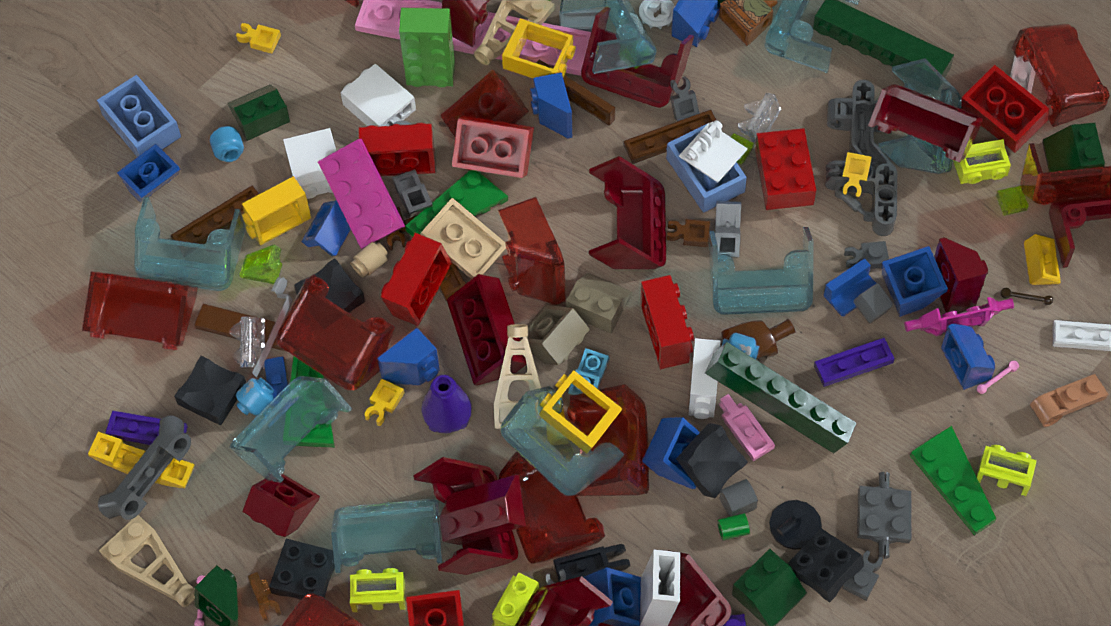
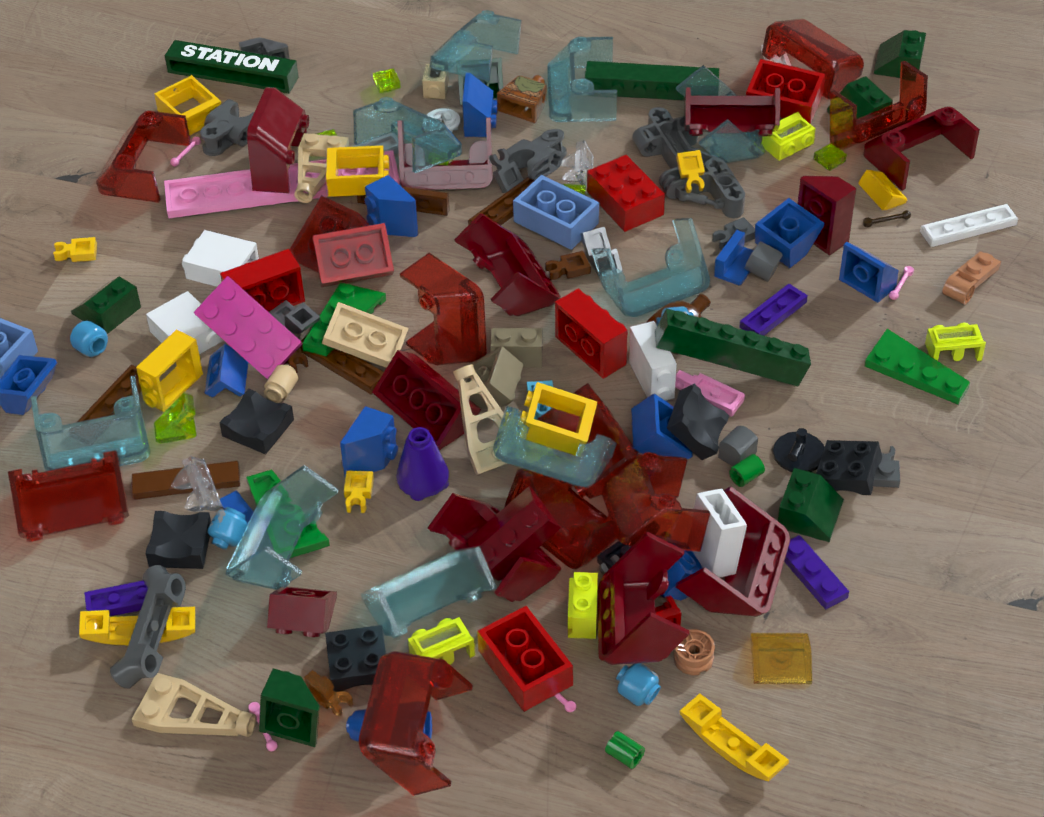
camera: 25 degrees left, 15 degrees down
light grey piece [252,277,293,378] -> none
clear red windscreen [276,274,395,390] -> none
red brick [381,233,452,326] -> none
bright green brick [399,8,455,87] -> none
white hinge [679,120,747,183] -> none
dark grey plate [857,472,912,559] -> none
dark pink plate [904,297,1014,336] -> none
none -> dark grey piece [507,129,567,180]
none -> clear red windscreen [602,452,710,552]

